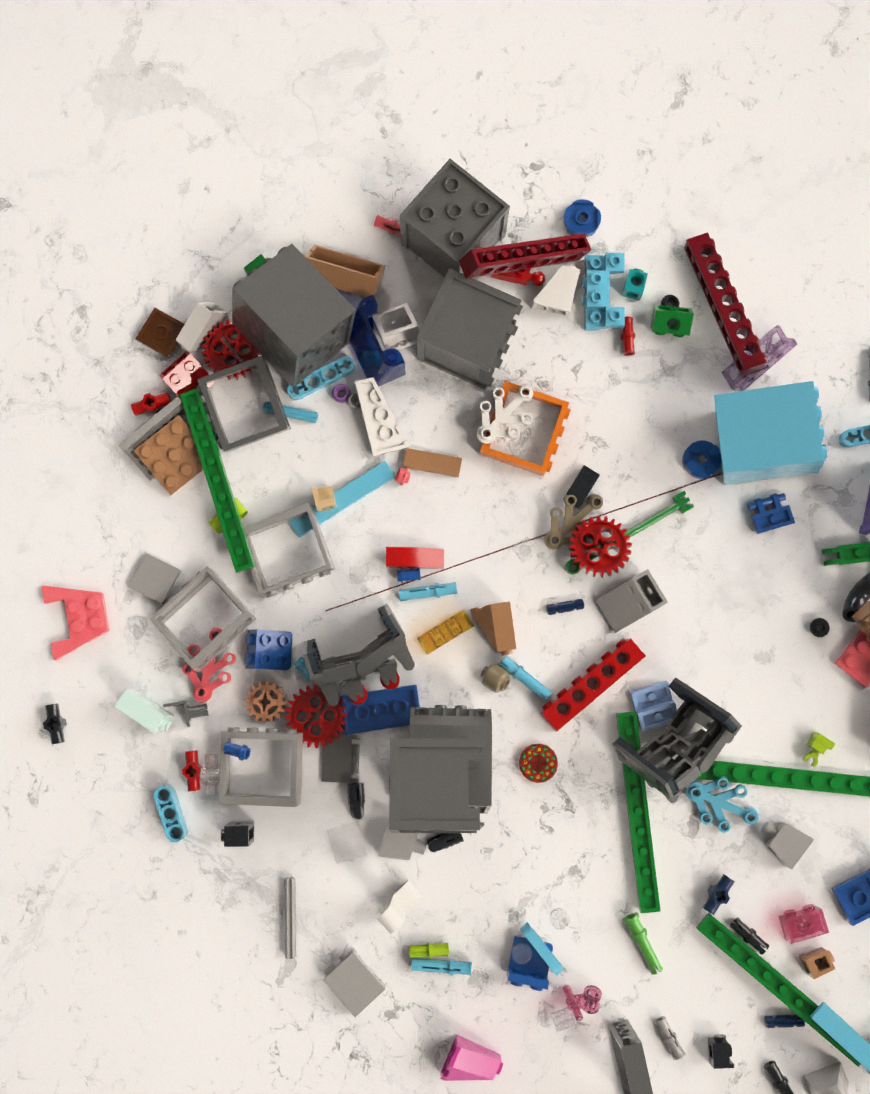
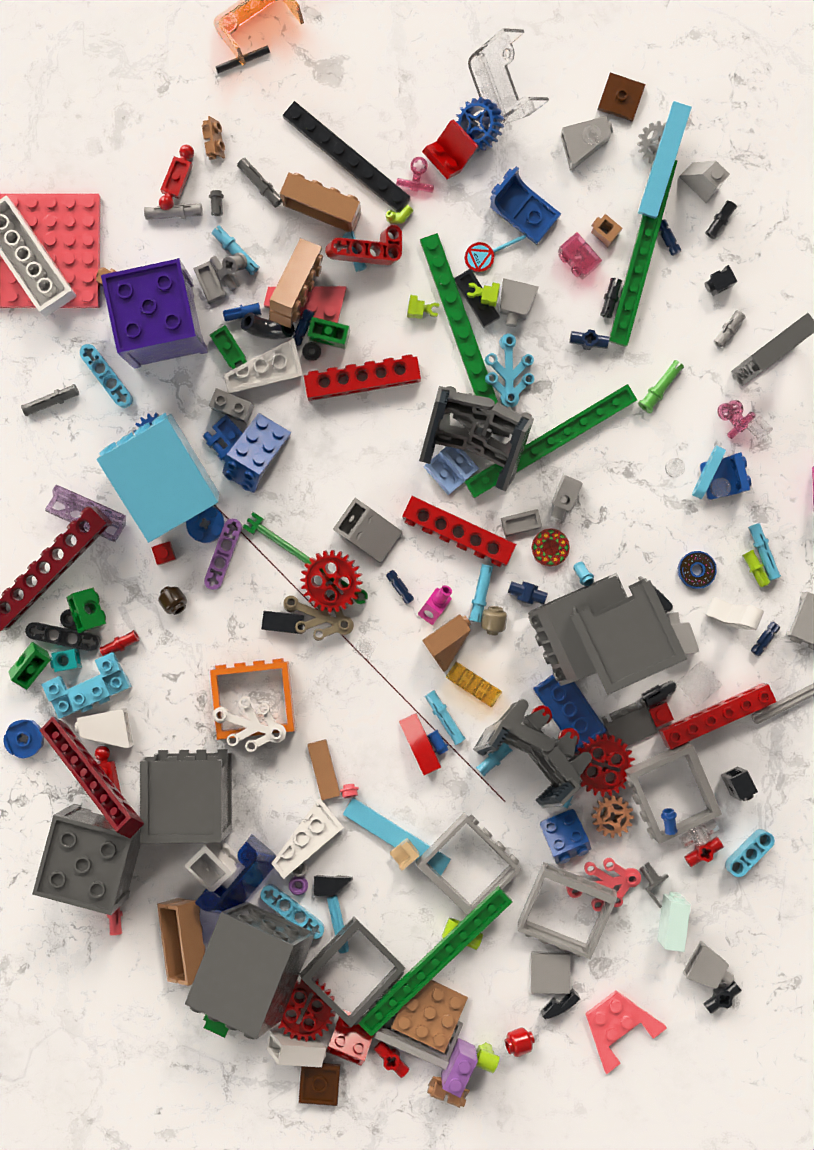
camera: 115 degrees left, 5 degrees up
none -> green brick [8,642,51,690]
none -> black beam [25,622,101,651]
none -> red plate [151,541,177,566]
none -> dark brown head [158,586,187,615]
none -> medium lavender beam [204,519,242,590]
none -> light grey brick [209,388,254,424]
none -> bracket [222,413,291,493]
none -> white wing [223,338,303,393]
none -> dark blue axle [292,309,314,346]
none -> red brick [304,354,421,401]
none -> green brick [307,317,350,349]
none -> black slope [314,875,353,897]
none -> dark pink bracket [418,585,452,625]
none -> medium nougat hinge [427,1076,470,1108]
none -> medium lavender brick [441,1038,478,1098]
none -> black plate [454,268,500,328]
none -> piece [464,235,526,272]
none -> lime piece [467,282,500,307]
none -> medium azure pin [476,742,513,776]
none -> lime piece [476,1042,500,1074]
none -> light grey tile [500,509,543,537]
none -> red head [504,1027,535,1057]
none -> dark blue axle [508,581,548,605]
none -> black slope [541,988,580,1019]
none -> light grey torso [551,474,583,520]
none -> medium azure pin [573,562,594,586]
none -> red plate [648,702,674,727]
none -> red brick [658,683,777,749]
none -> tile [677,551,717,589]
none -> light grey torso [683,941,734,989]
none -> dark blue axle [751,622,780,656]

